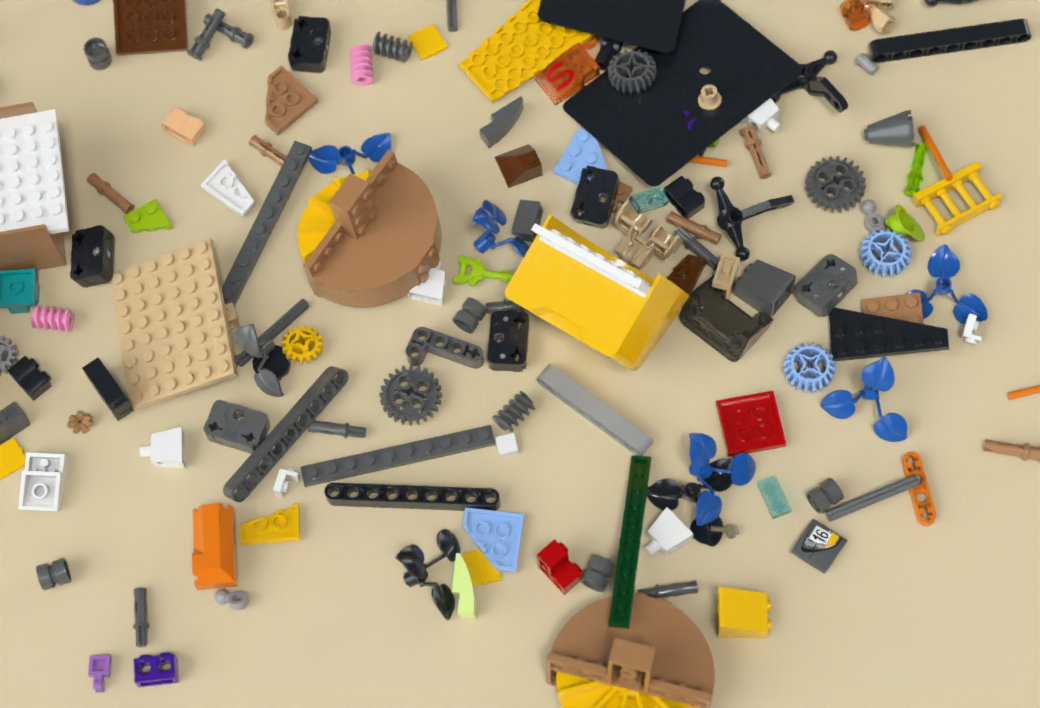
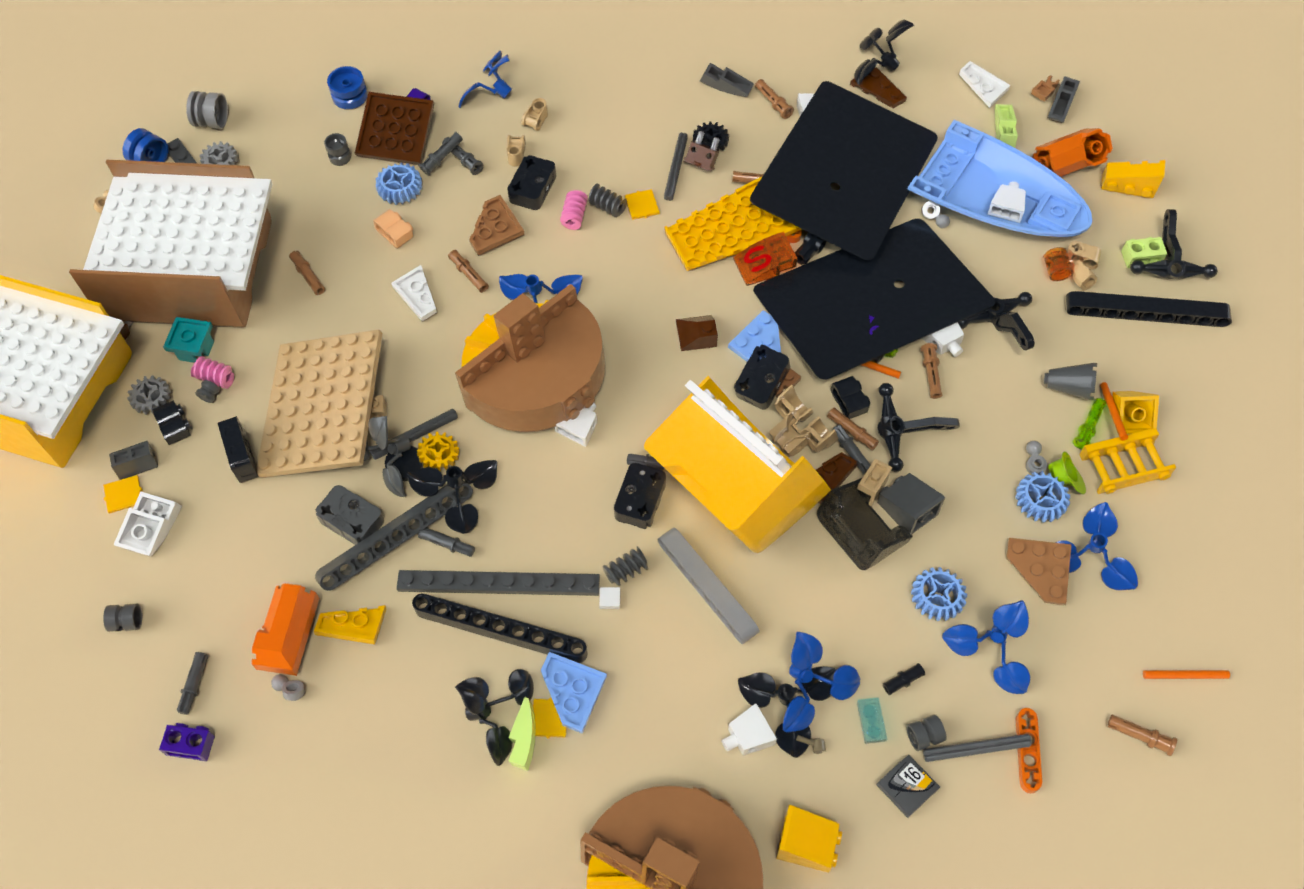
camera: 10 degrees right, 5 degrees down
medium nougat plant [67,411,93,434] -> none
black axle [70,225,114,288] -> none
medium lavender plate [88,655,111,692] -> none
lime wing [123,199,173,233] -> none
white torso [140,427,185,469] -> none
dark grey plate [222,141,312,307] -> none
white bracket [273,468,300,498] -> none
dark grey gear [379,365,443,426] -> none
dark grey beam [406,327,484,369] -> none
dark grey wheel [452,297,488,333] -> none
lime piece [453,255,514,286] -> none
blue plant [473,200,530,257] -> none
dark grey slope [480,96,524,148] -> none
dark grey hinge [511,199,544,243] -> none
red brick [537,539,582,595] -> none
dark grey wheel [581,555,616,592] -> none
dark grey gear [608,48,657,94] -> none
dark green plate [609,455,651,629] -> none
clear light blue plate [629,187,669,214] -> none
dark grey axle [637,580,698,598] -> none
tan piece [698,85,722,110] -> none
red plate [716,391,786,457] -> none
dark grey axle [795,254,858,317] -> none
dark grey gear [805,156,866,213] -> none
black wing [829,307,950,362] -> none
light grey pin [856,53,879,76] -> none
white bracket [962,314,982,345] -> none
none -> dark grey wheel [195,380,220,403]
none -> light blue gear [375,162,422,205]
none -> black plant [407,460,497,534]
none -> black pin [882,663,925,695]
none -> yellow slope [1112,391,1159,434]

